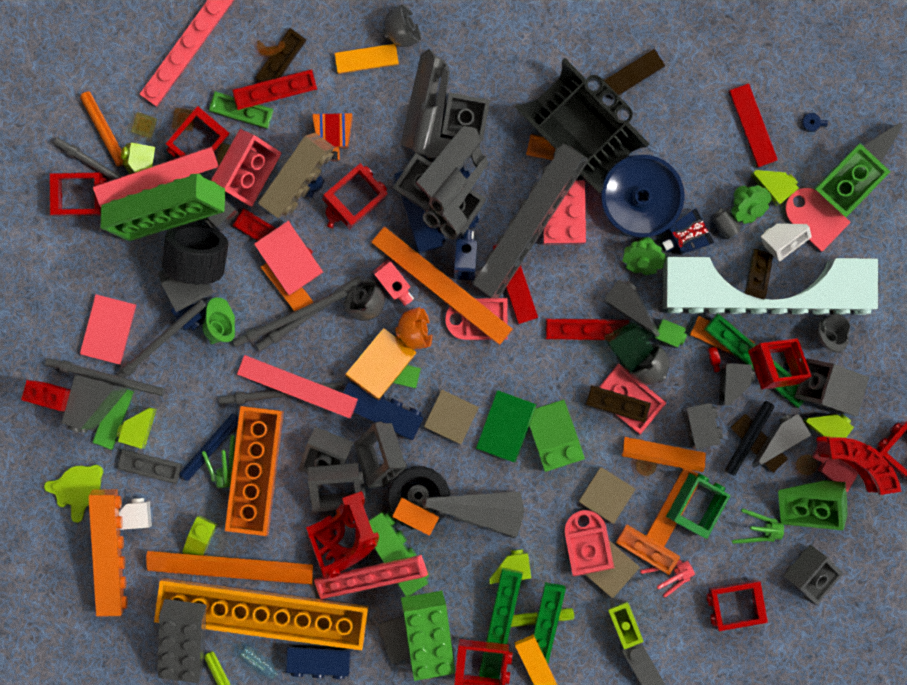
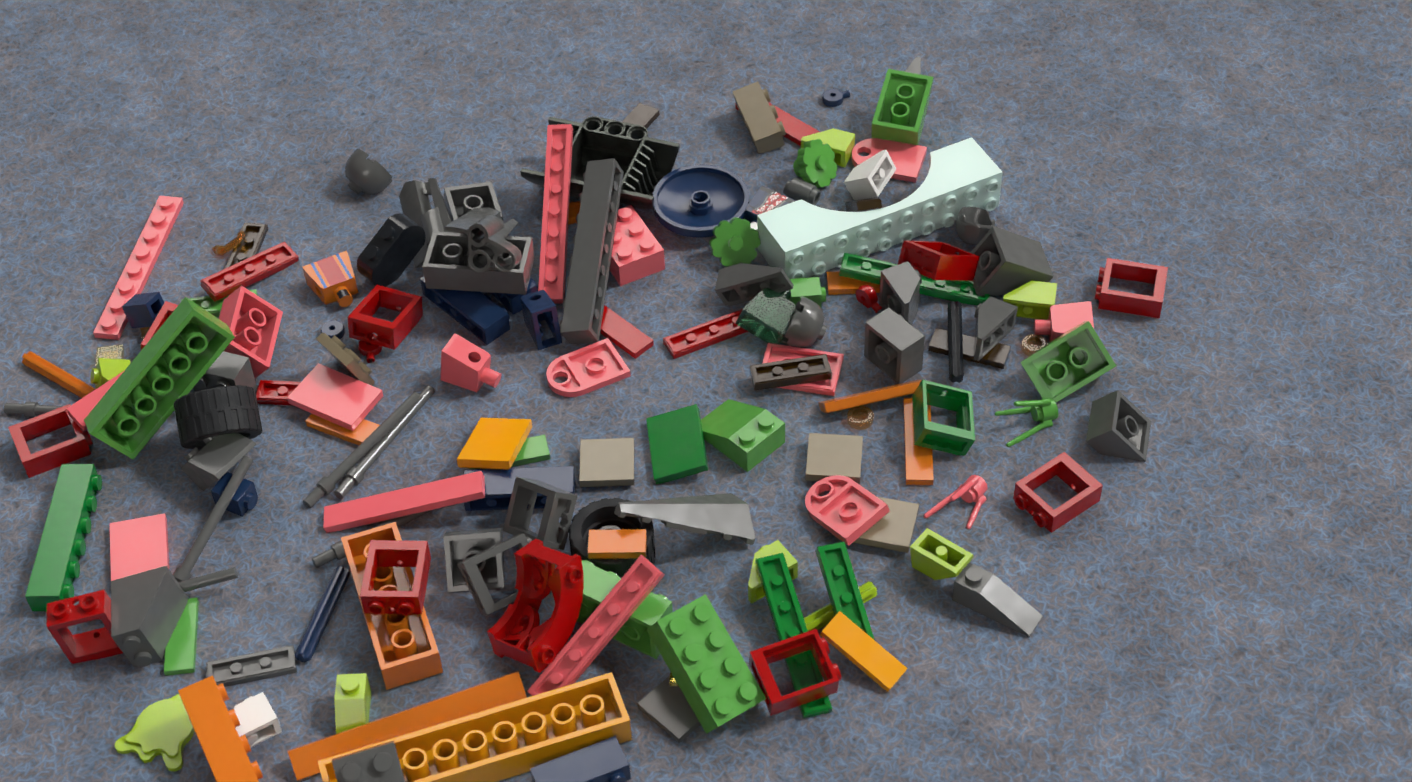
camera: 25 degrees left, 40 degrees down
lime slope [117,408,157,449] -> none
bright green piece [202,297,235,344] -> none
bright green plant [202,435,234,488] -> none
dark tan brick [258,133,335,218] -> none
light orange tile [335,44,399,74] -> none
dark grey cylinder [344,279,385,321] -> none
orange tile [371,226,513,345] -> none
orange cylinder [395,307,432,349] -> none
orange tile [616,524,680,575] -> none
red fence [816,436,902,495] -> none
none -> green brick [25,464,102,611]
none -> dark blue brick [122,292,164,328]
none -> dark tan tile [316,332,375,386]
none -> black brick [357,214,426,287]
none -> red window [360,540,431,616]
none -> coral plate [538,124,573,304]
none -> dark tan brick [732,81,786,154]

